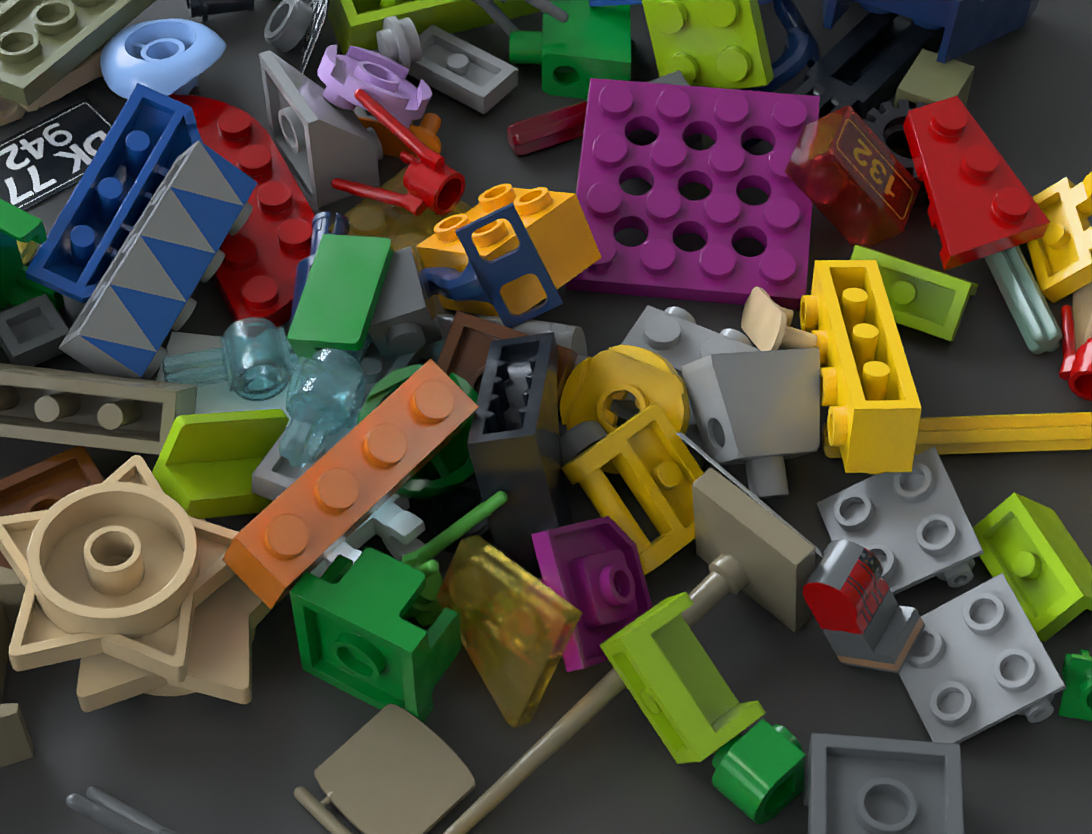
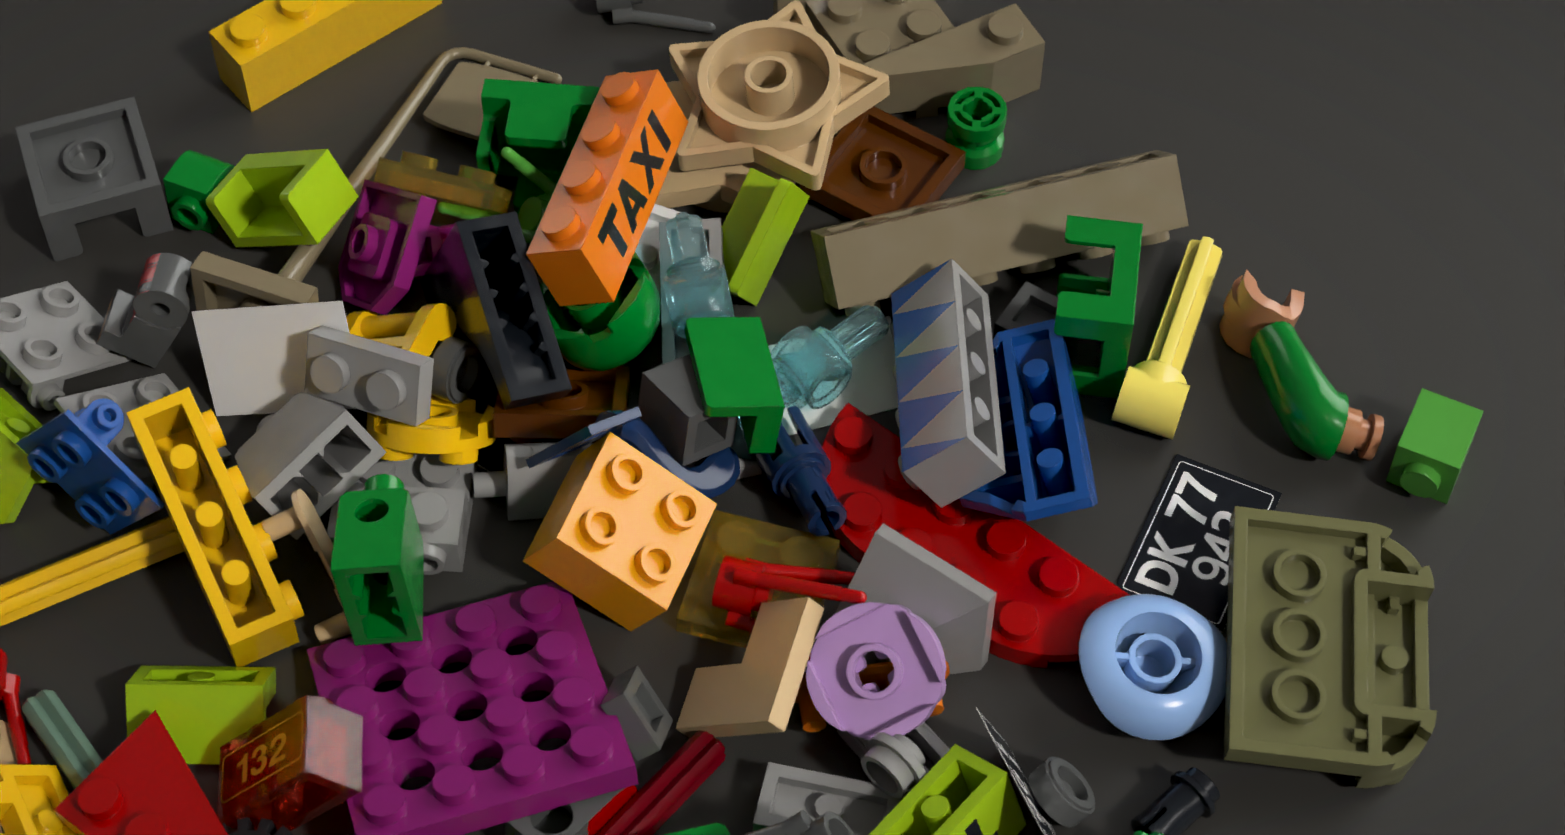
camera: 155 degrees right, 5 degrees up
none -> blue hinge [16,398,165,535]
none -> light grey plate [305,325,434,427]
none -> green torso [331,474,424,646]
none -> dark grey tile [600,665,673,761]
none -> tan tile [675,597,824,738]

